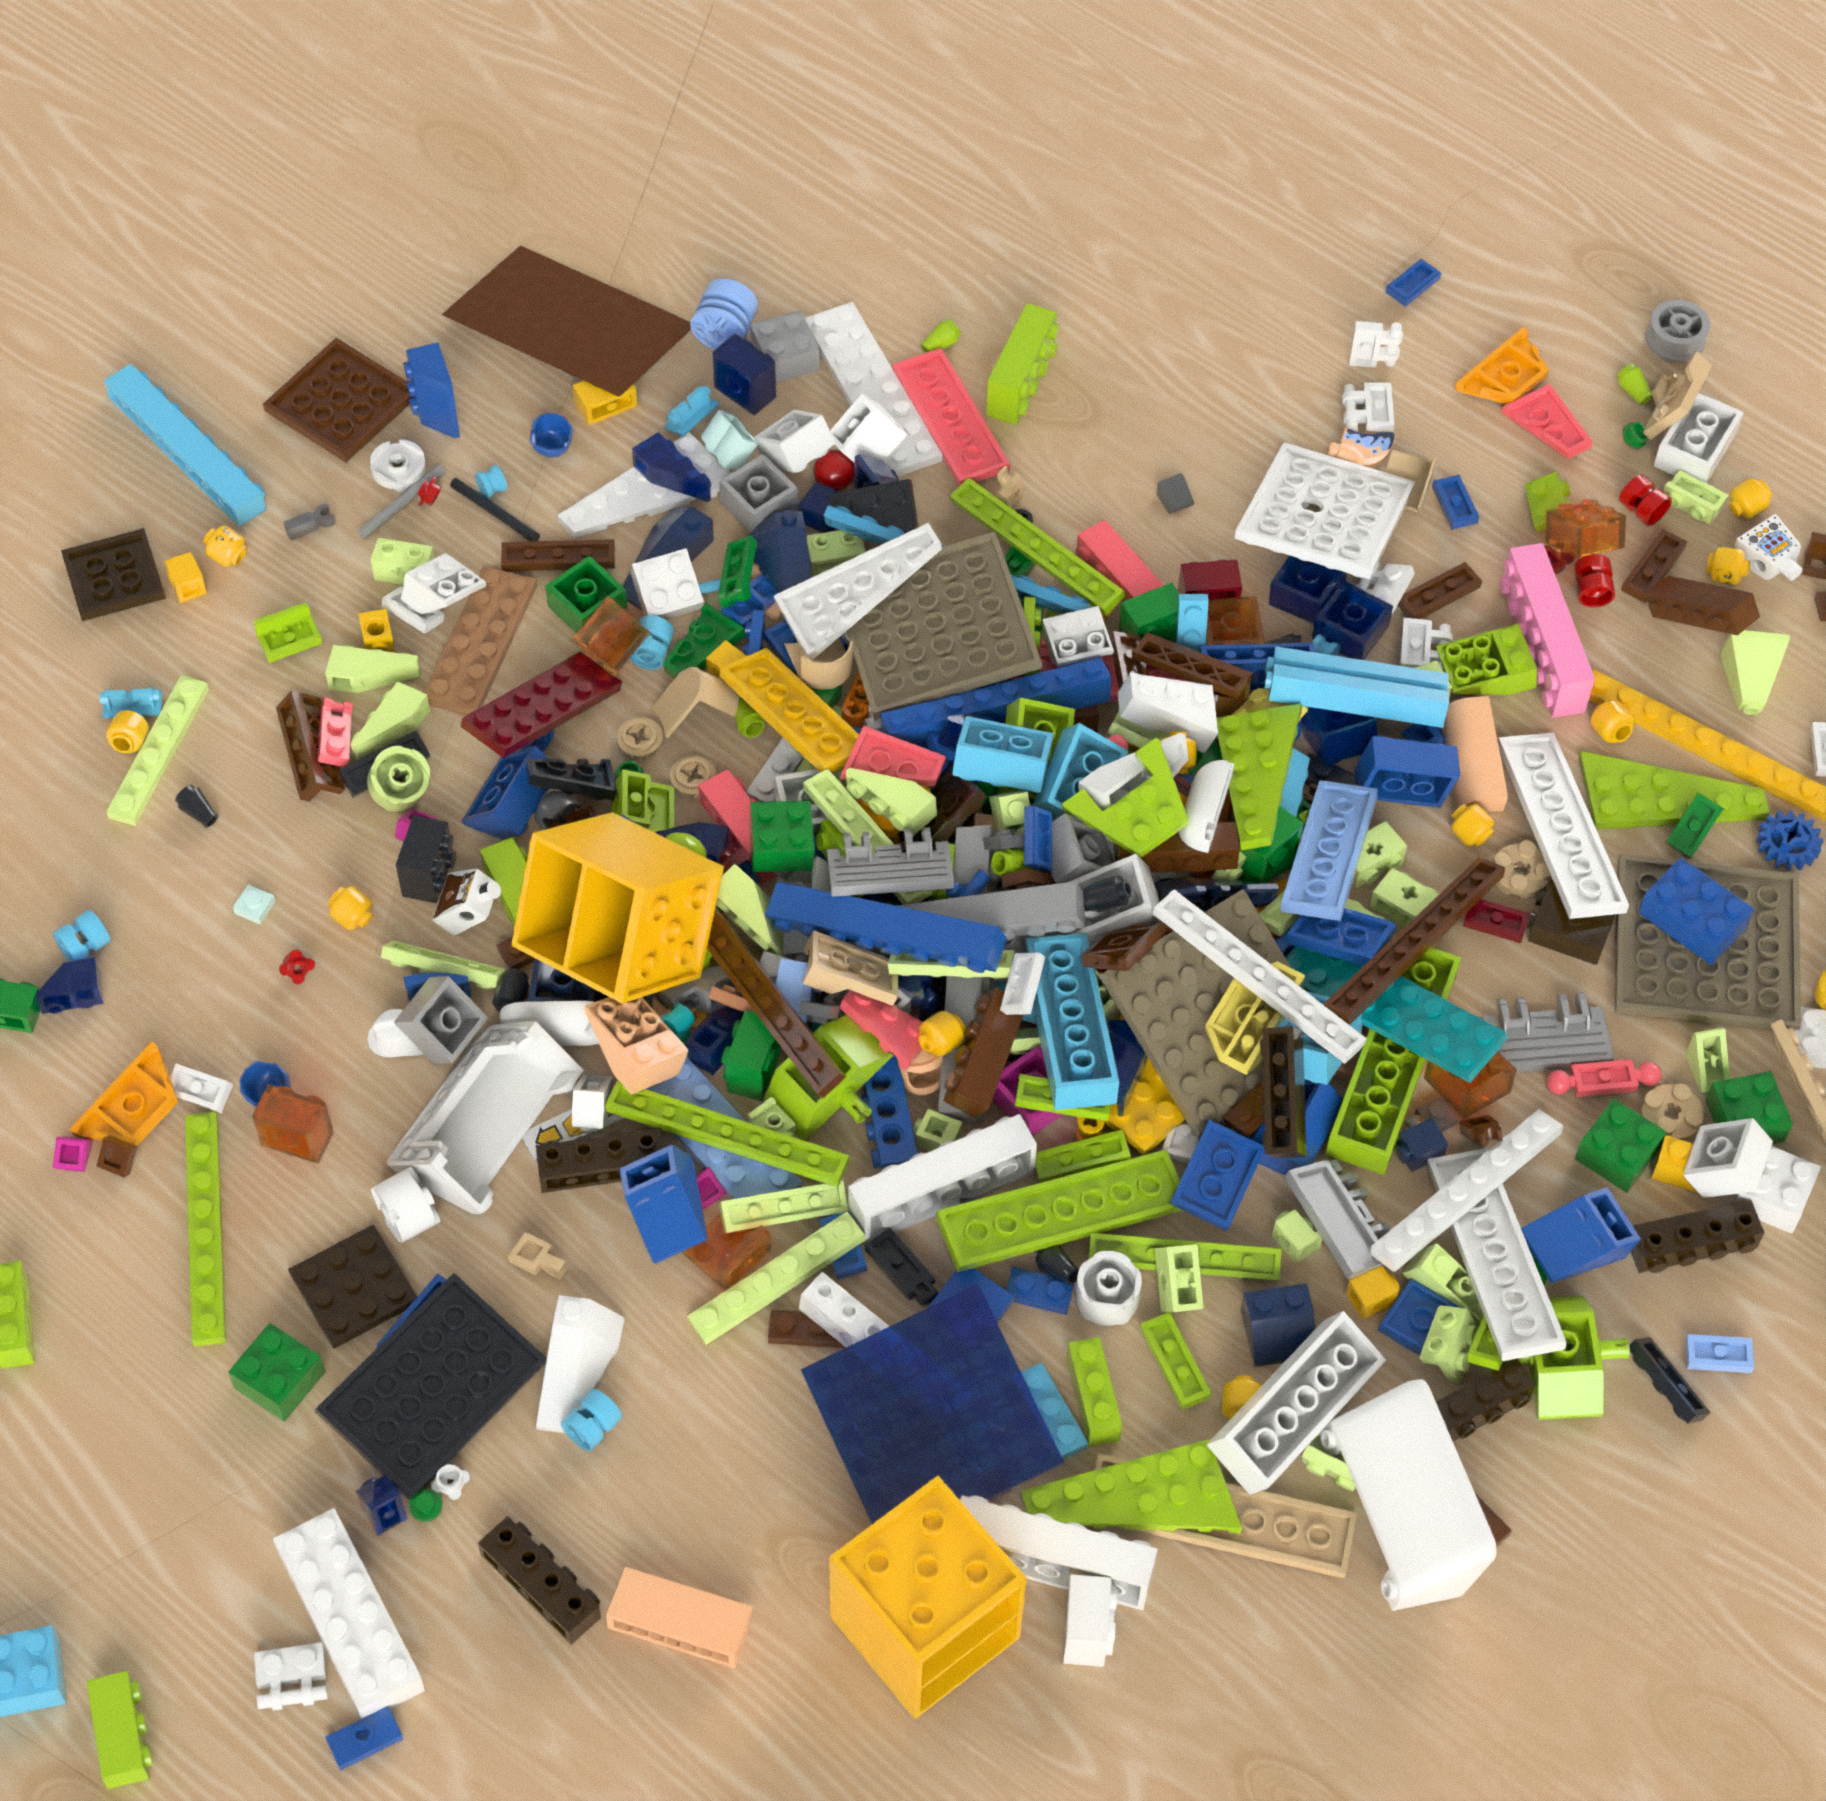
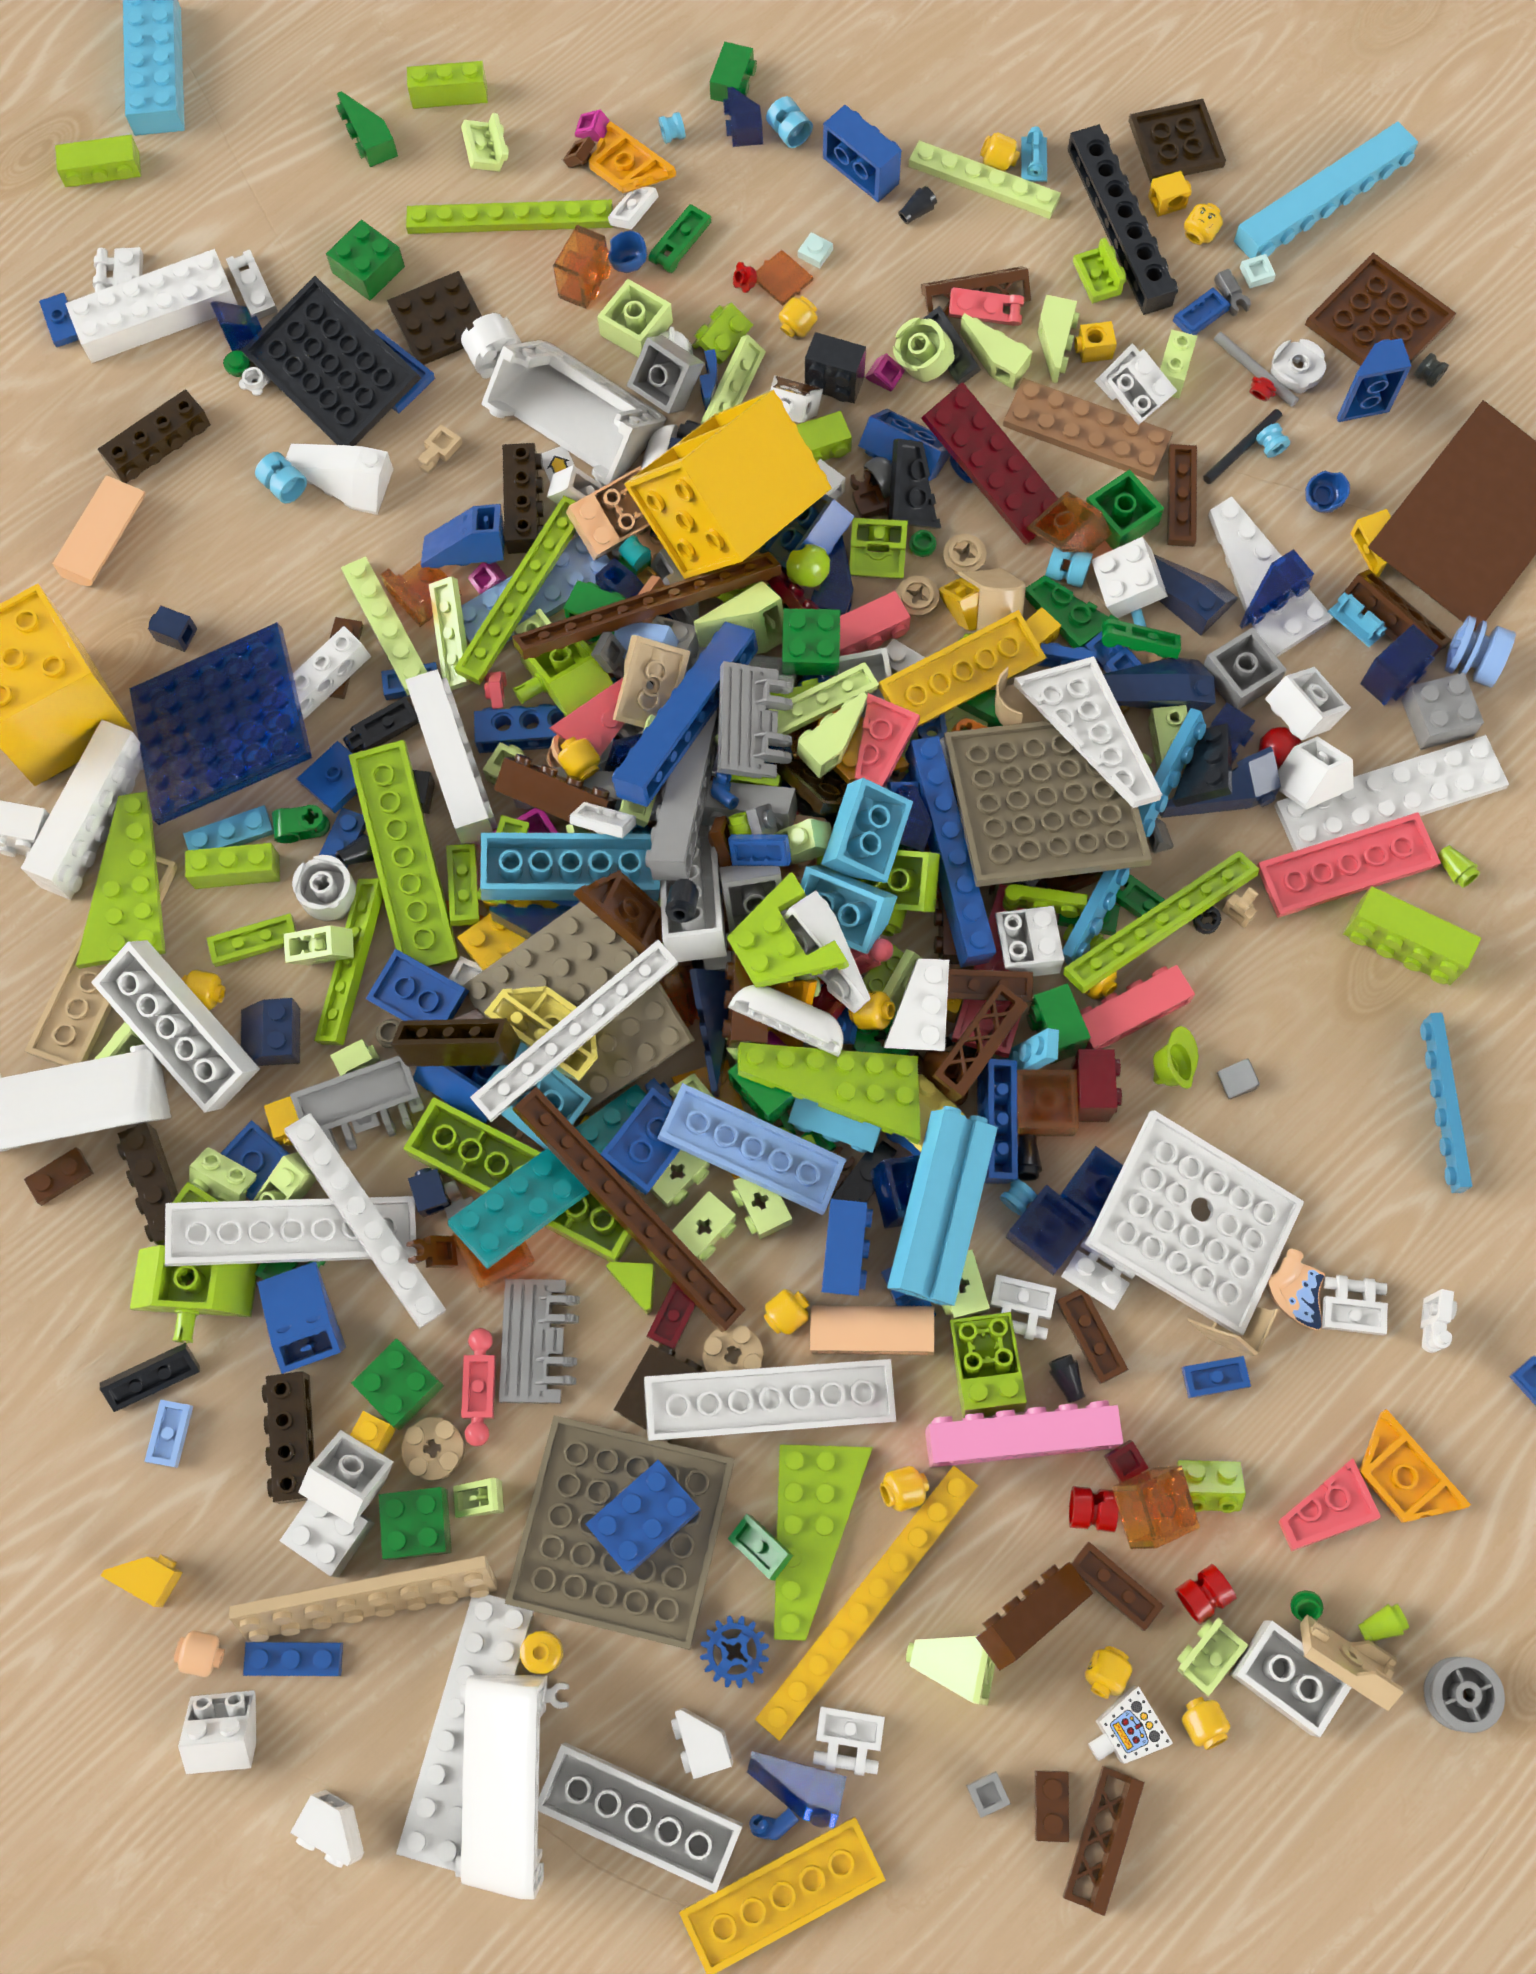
camera: 100 degrees right, 15 degrees up
light aqua brick [701,409,758,471] -> none
none -> dark blue brick [148,605,197,652]
none -> white plate [226,249,278,321]
none -> green piece [272,805,330,844]
none -> green slope [336,91,398,167]
none -> dark tan plate [376,1019,400,1048]
none -> yellowish green bracket [461,113,509,172]
none -> coral plate [484,671,507,709]
none -> yellowish green brick [597,279,673,358]
none -> lime slope [606,1262,655,1315]
none -> green plate [648,204,712,273]
none -> medium azure wheel [659,112,686,143]
none -> lime bracket [691,302,753,365]
none -> clear orange piece [756,250,813,306]
none -> blue brick [823,105,902,202]
none -> yellow slope [938,577,980,631]
none -> black cone [1049,1354,1085,1403]
none -> black brick [1068,124,1178,315]
none -> lime piece [1153,1026,1199,1089]
none -> blue plate [1173,287,1231,335]
none -> light aqua plate [1240,254,1276,289]
none -> reddish brown fence [1341,569,1452,667]
none -> pearl dark grey wheel [1414,353,1449,388]
none -> dark azure plate [1420,1012,1473,1193]

